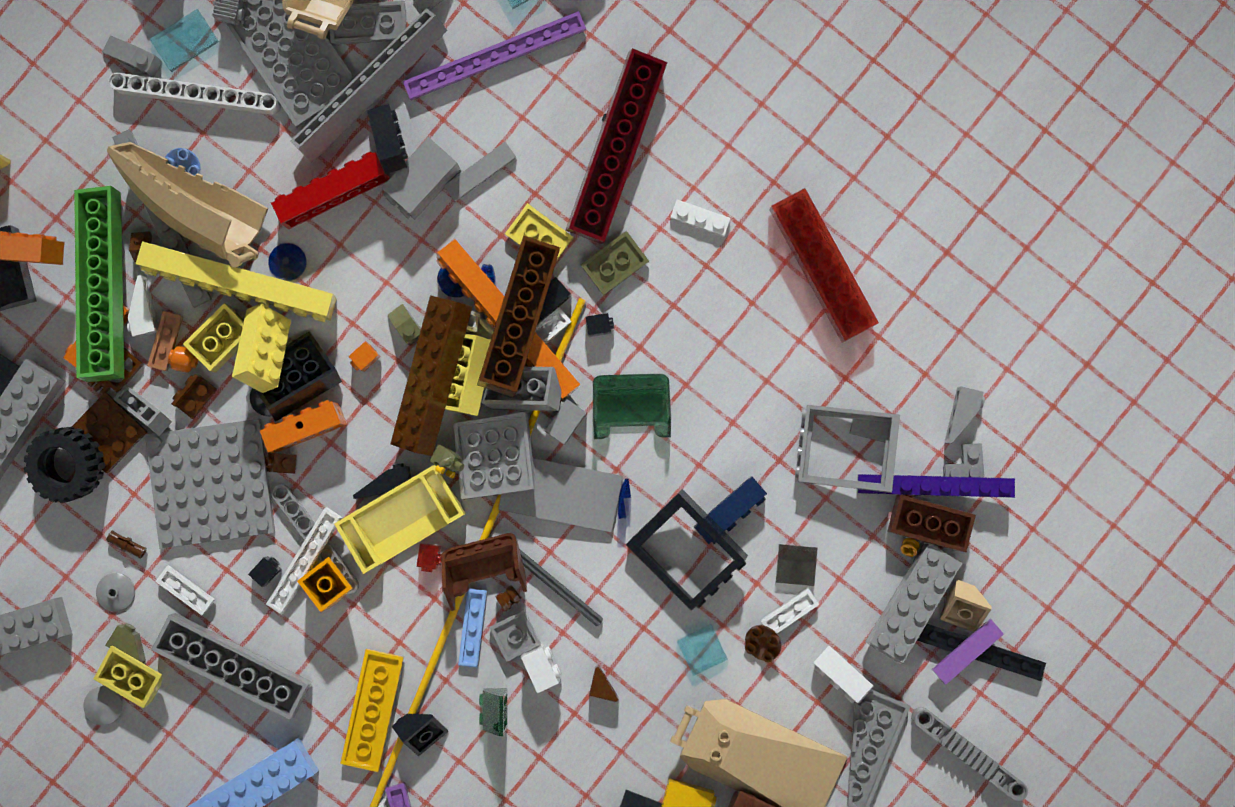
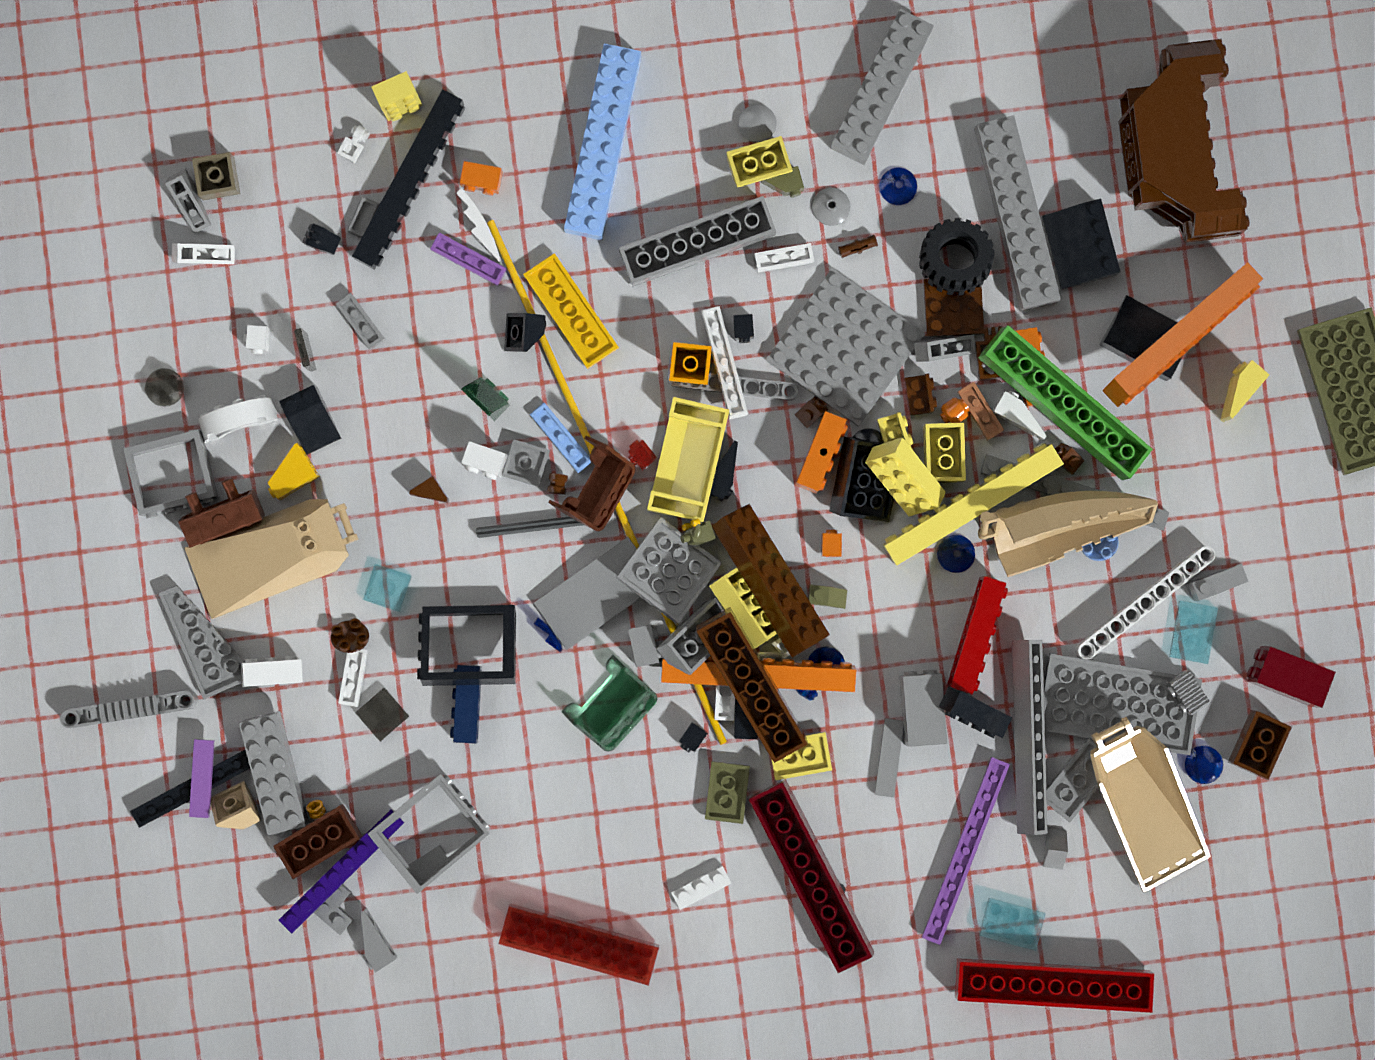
camera: 130 degrees right, 0 degrees up
none -> light yellow bracket [877,412,913,447]
none -> clear blue dish [879,167,917,205]

